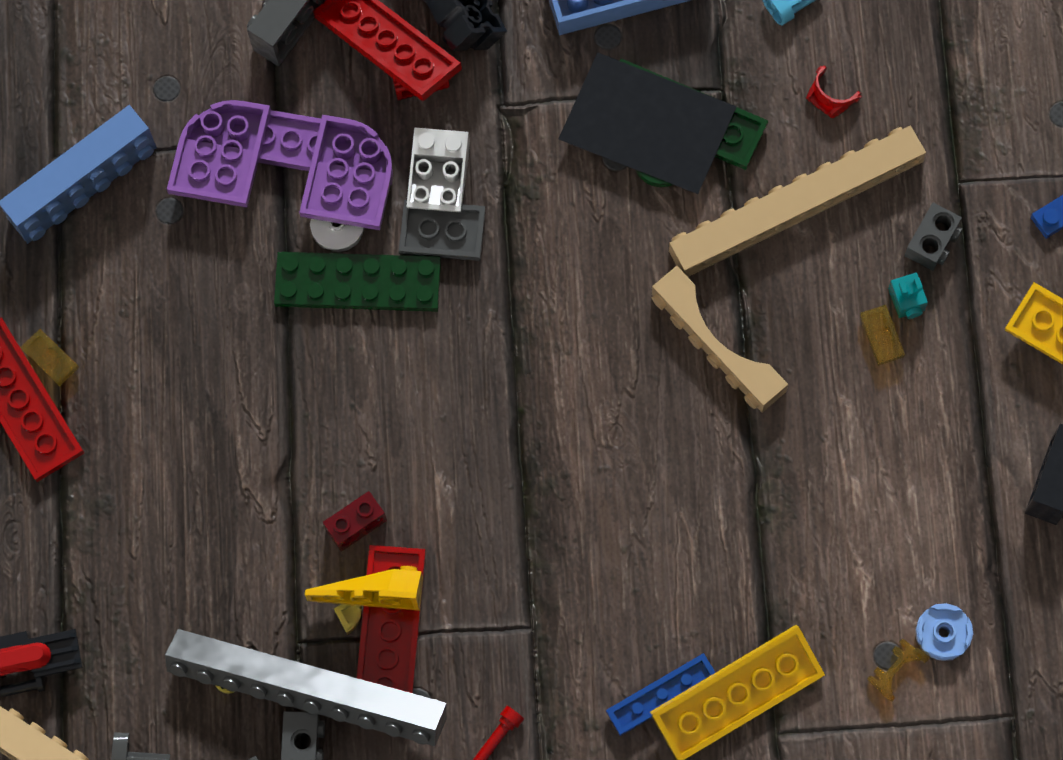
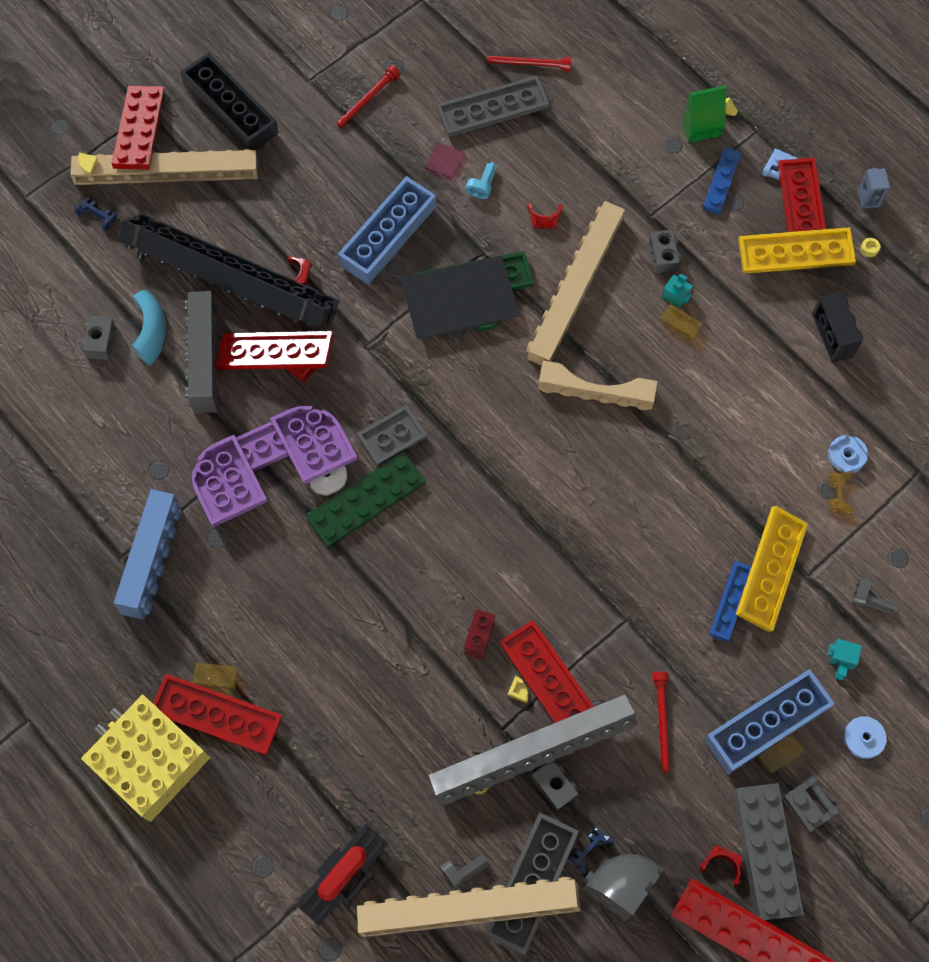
camera: 45 degrees left, 5 degrees down
yellow wedge [305,566,423,611] -> none
white slope [406,128,470,212] -> none

